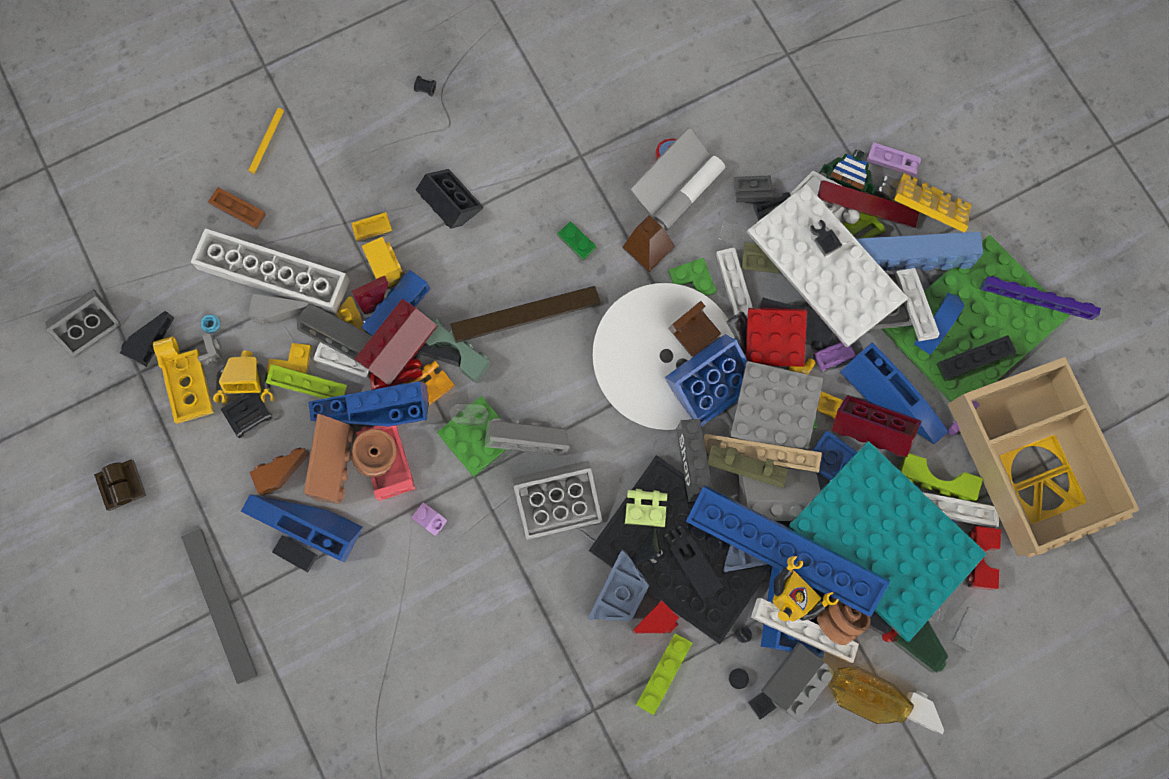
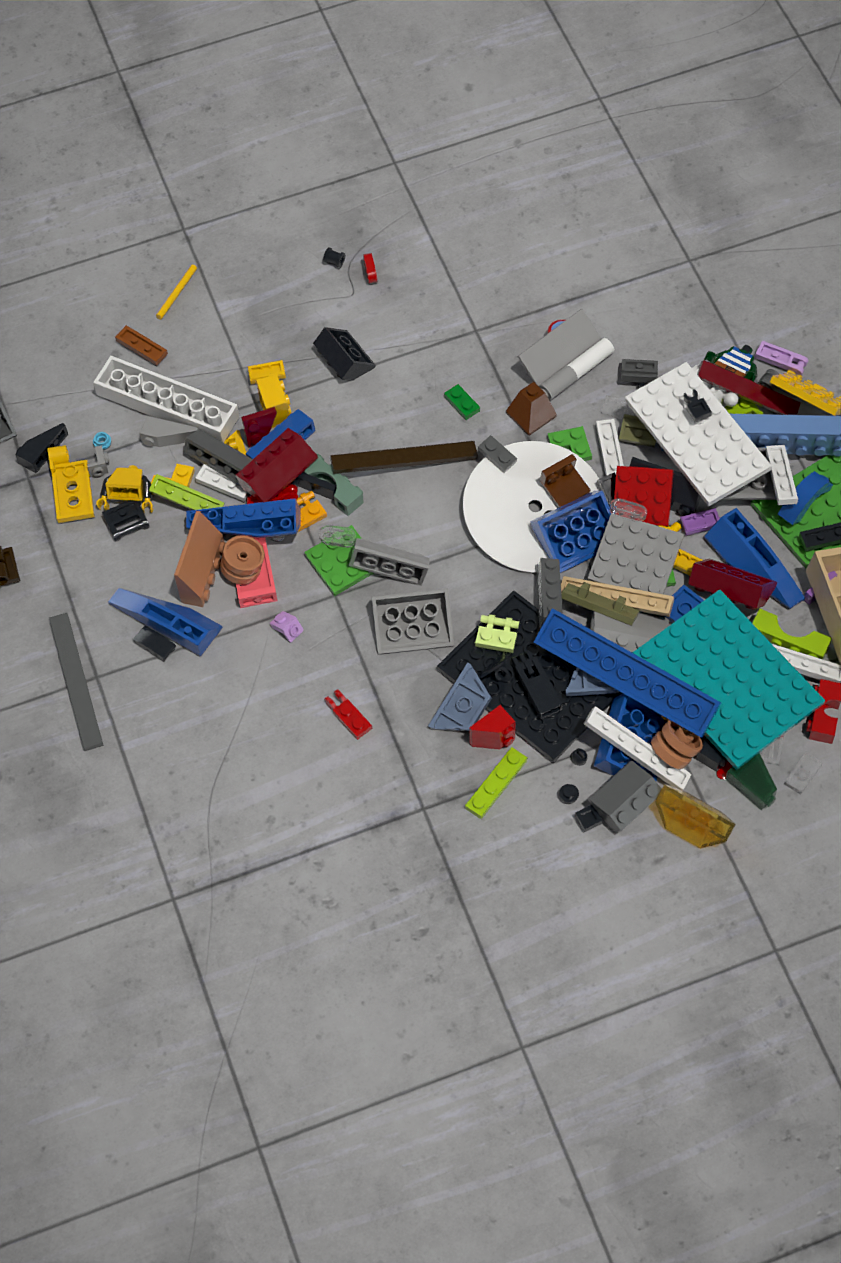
camera: 10 degrees right, 15 degrees down
dark orange slope [249,447,310,496] -> none
yellow torso [772,556,839,622] -> none
white slope [899,690,944,734] -> none
none -> red hinge [324,689,373,740]
none -> red beam [363,253,378,284]
none -> dark grey plate [477,435,518,473]
none -> clear plate [609,499,647,522]

